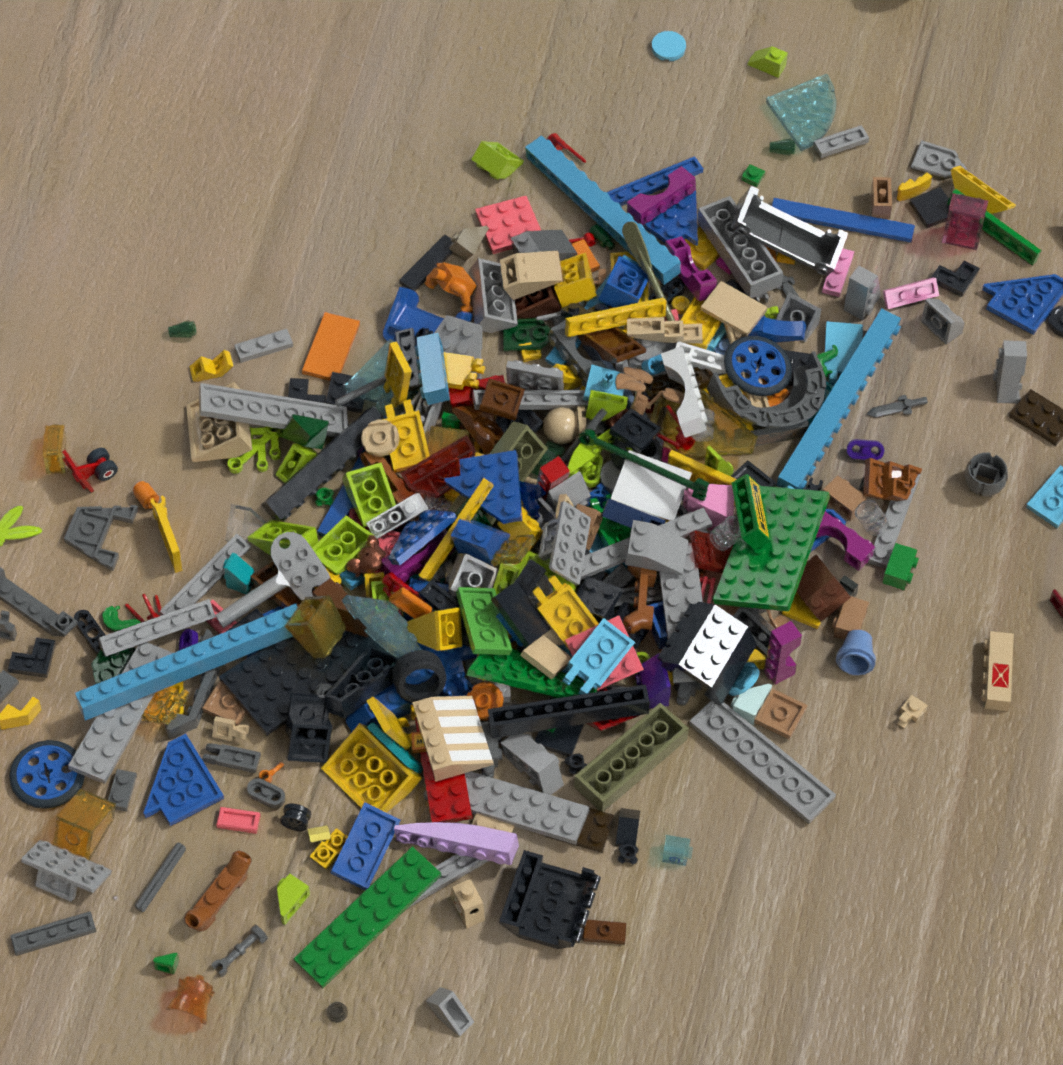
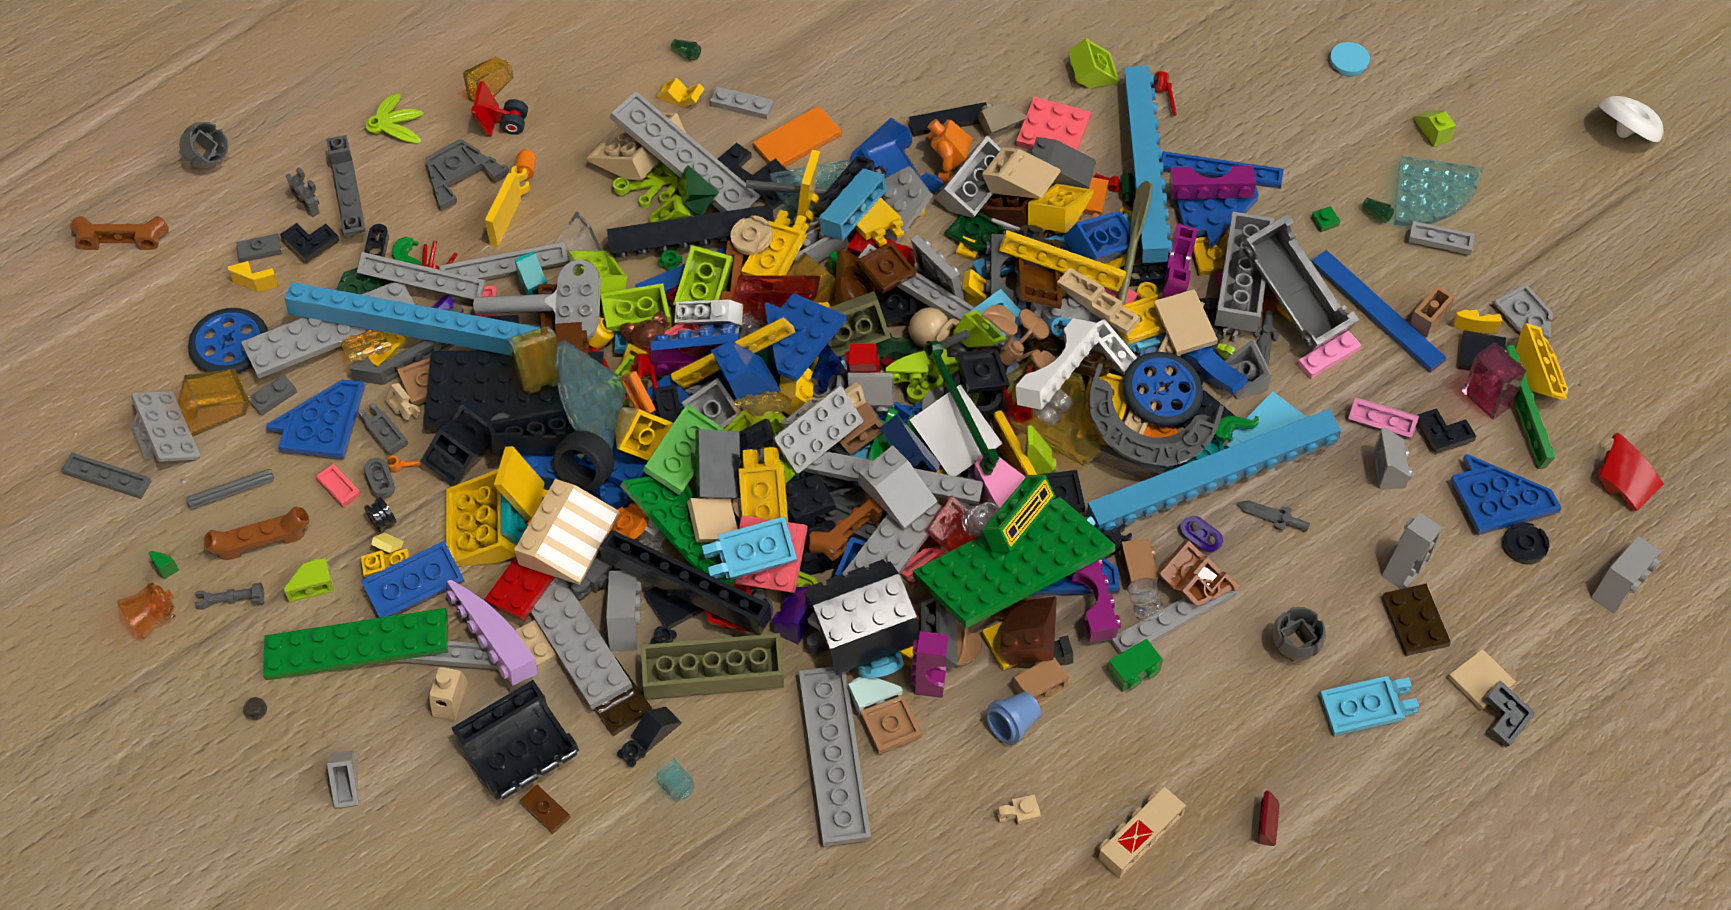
camera: 40 degrees right, 0 degrees up
light grey wedge [844,266,881,320] -> none

